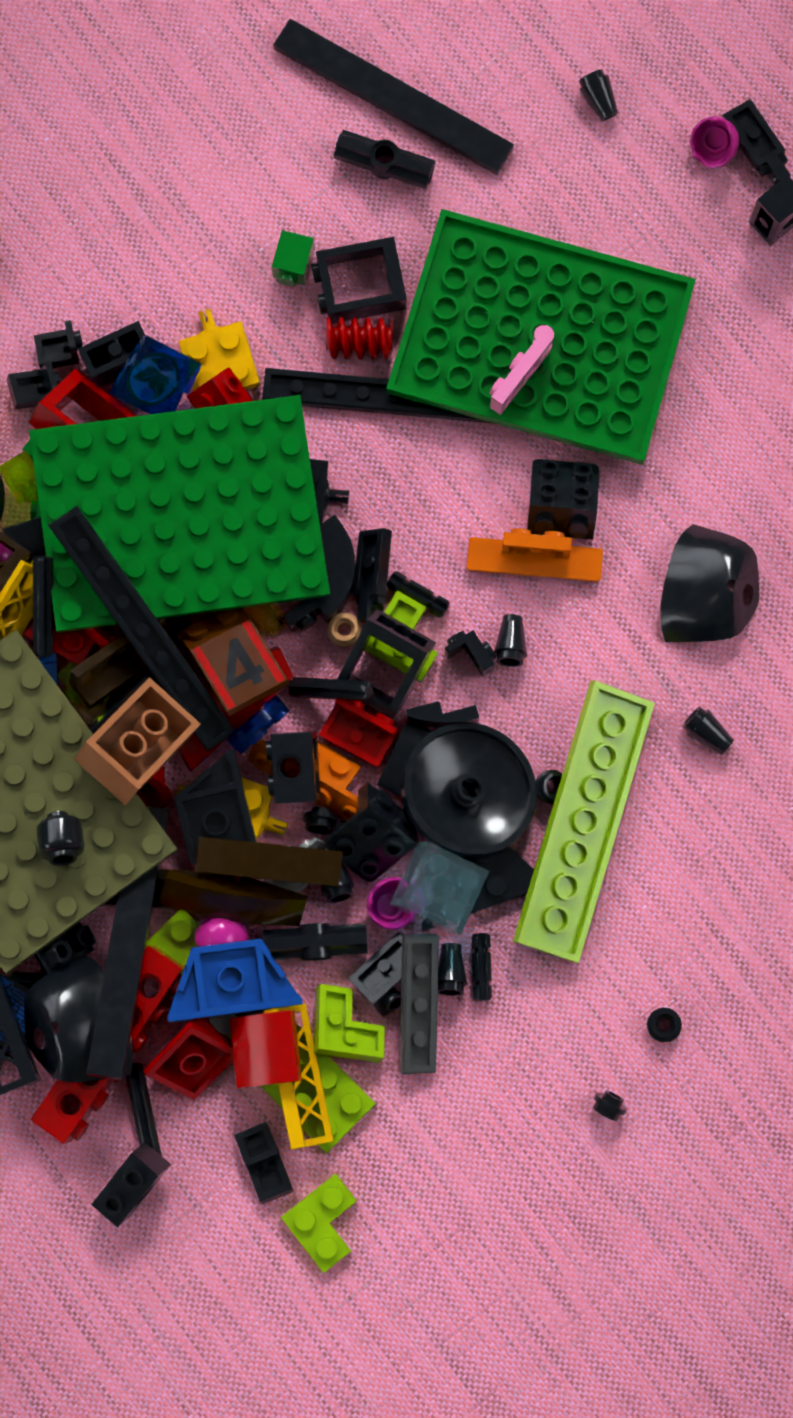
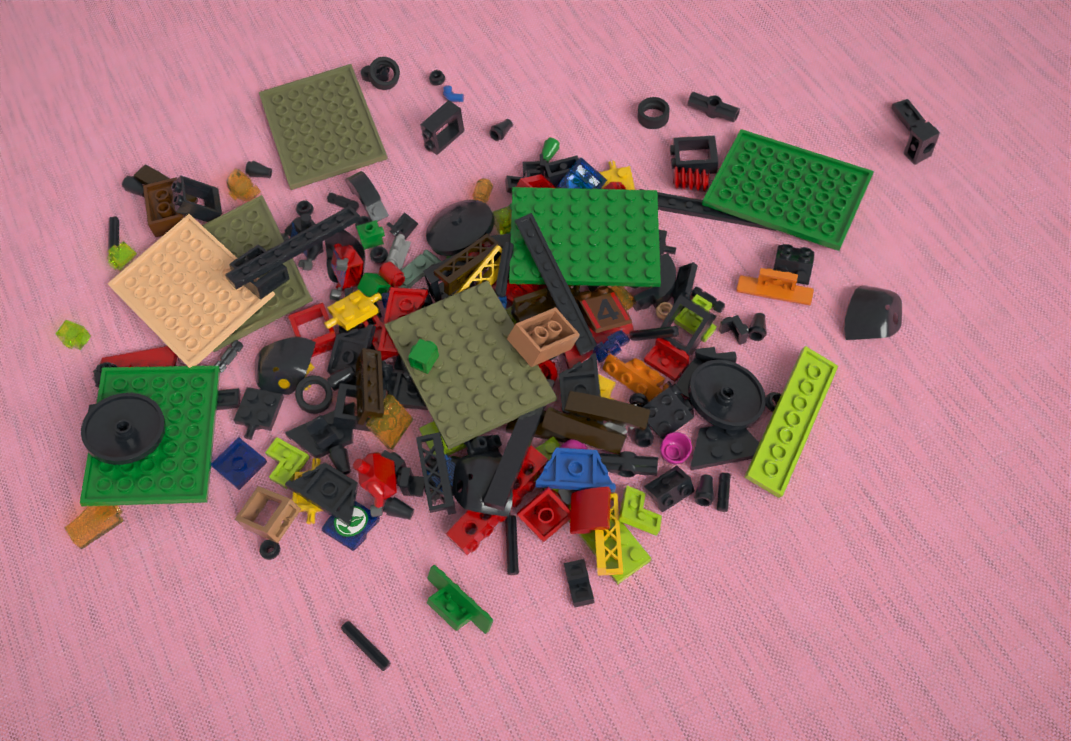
camera: 15 degrees right, 20 degrees down
black head [37,811,84,866] -> none
black brick [91,1142,171,1227] -> none
black brick [266,731,321,804] -> none
green brick [271,230,315,287] -> none
black tile [273,18,514,175] -> none
lime plate [281,1173,357,1273] -> none
clear light blue brick [390,841,489,935] -> none
dark grey tile [399,934,439,1074] -> none
bright pink plate [489,325,554,415] -> none
black cone [579,69,619,121] -> none
black plate [593,1090,627,1121] -> none
black plate [647,1007,682,1042] -> none
black cone [682,706,734,755] -> none
dark pink hair [689,116,740,169] -> none
none -> green bracket [427,565,493,634]
none -> green cone [539,137,560,163]
none -> black tyre [637,97,670,129]

